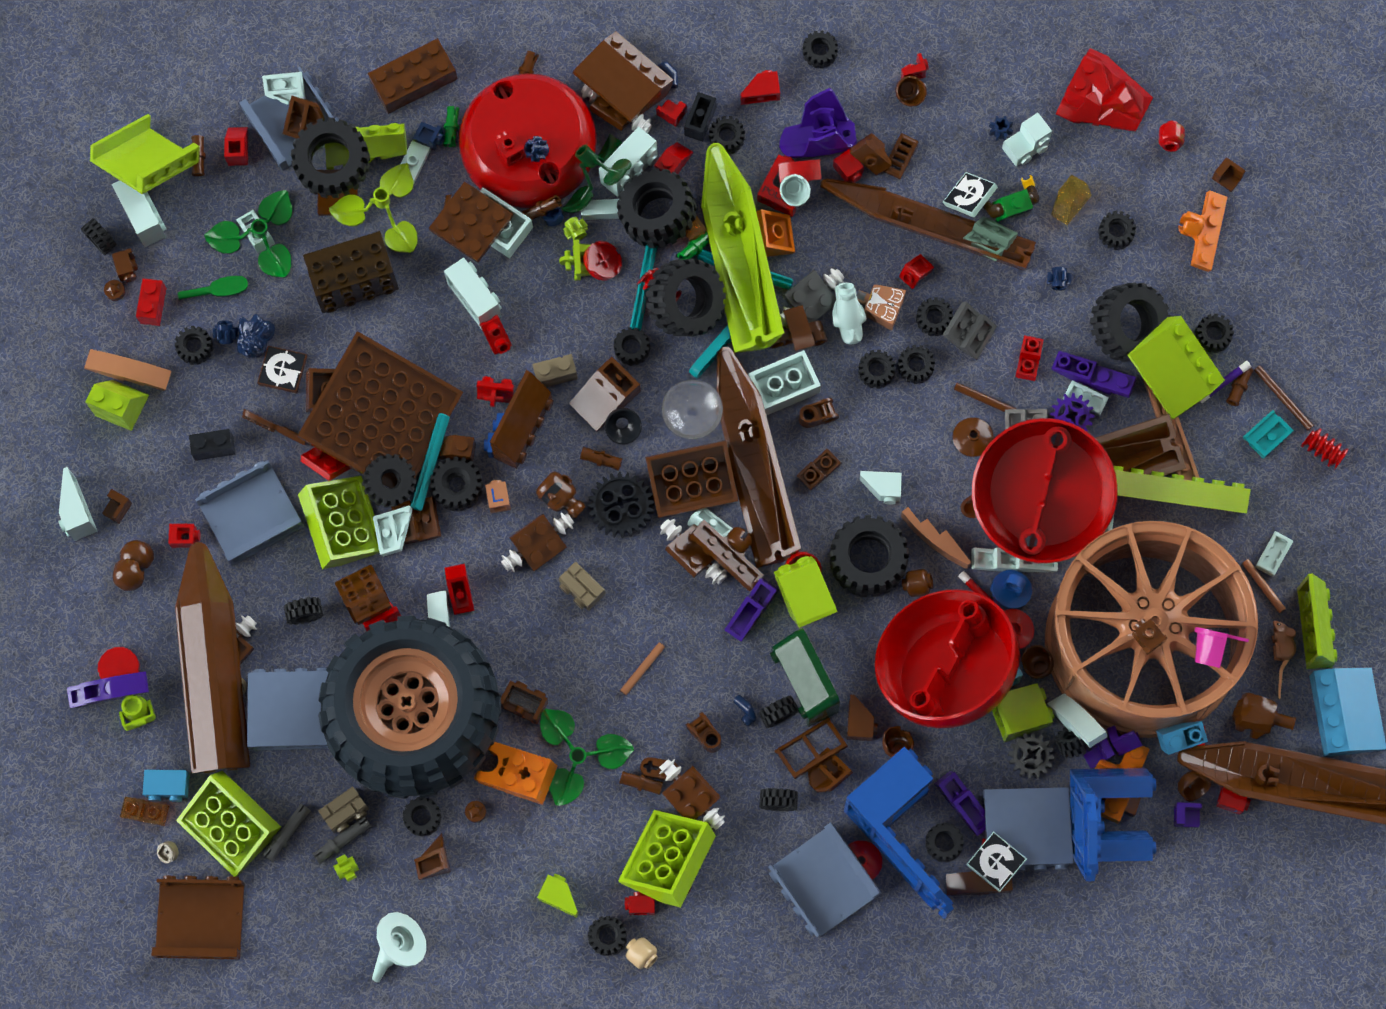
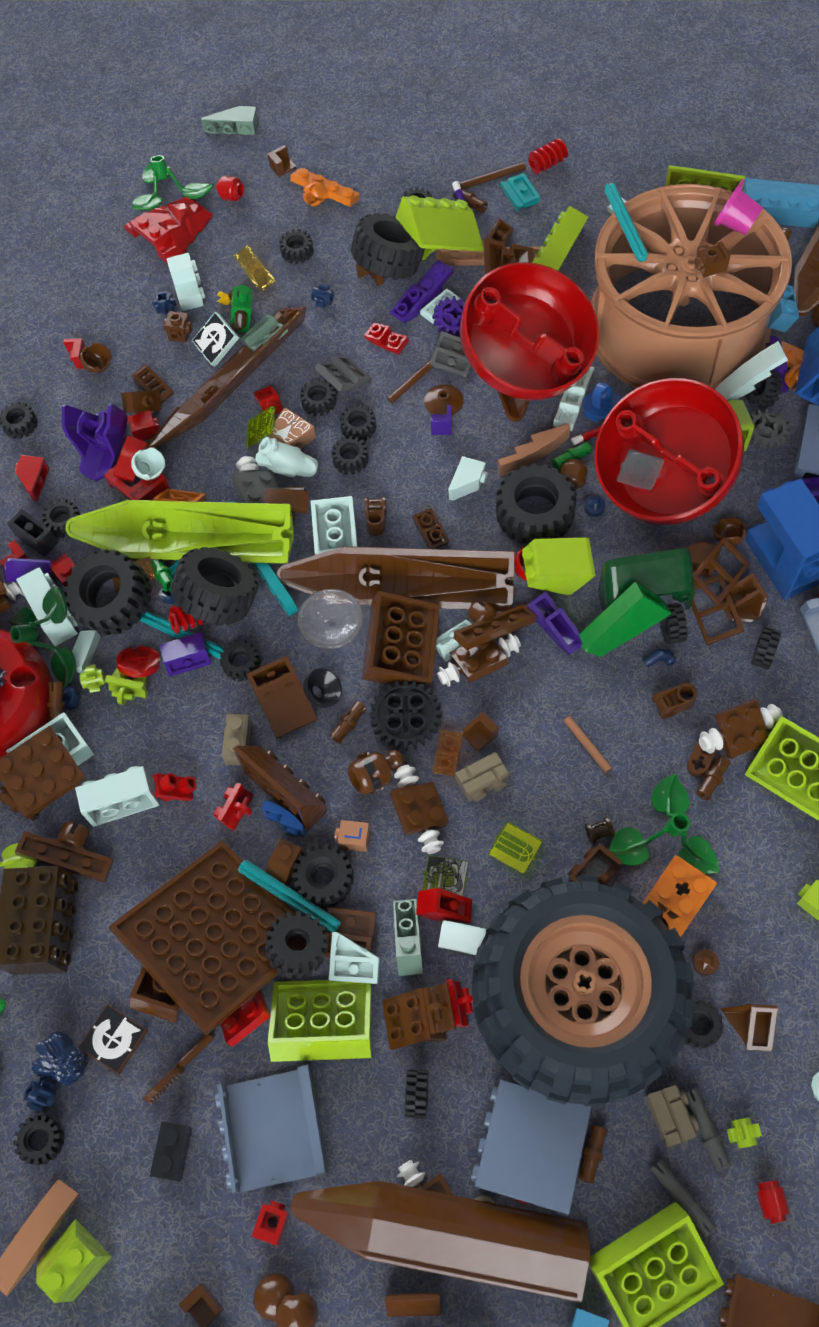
camera: 70 degrees left, 10 degrees down
none -> dark purple panel [3,558,51,582]
none -> reddish brown plate [15,821,113,883]
none -> green plant [132,155,213,211]
none -> dark purple panel [160,632,211,677]
none -> reddish brown brick [163,311,193,342]
none -> sand green slope [201,106,258,135]
none -> clear neon green piece [246,406,275,448]
none -> reddish brown slope [385,1292,441,1317]
none -> sand green slope [393,899,423,976]
none -> piece [422,855,469,896]
none -> dark purple panel [431,406,452,435]
none -> clear orange slope [432,729,463,777]
none -> reddish brown panel [463,712,499,752]
none -> reddish brown slope [485,218,513,243]
none -> clear neon green piece [488,821,543,874]
none -> green pin [551,442,592,470]
none -> reddish brown pin [577,1125,608,1184]
none -> green slope [579,582,671,657]
none -> dark blue tile [584,496,606,517]
none -> dark brown bush [585,817,615,844]
none -> teal axle [604,183,648,262]
none -> clear light blue piece [617,450,664,491]
none -> reddish brown window [693,537,750,605]
none -> red brick [756,1180,790,1224]

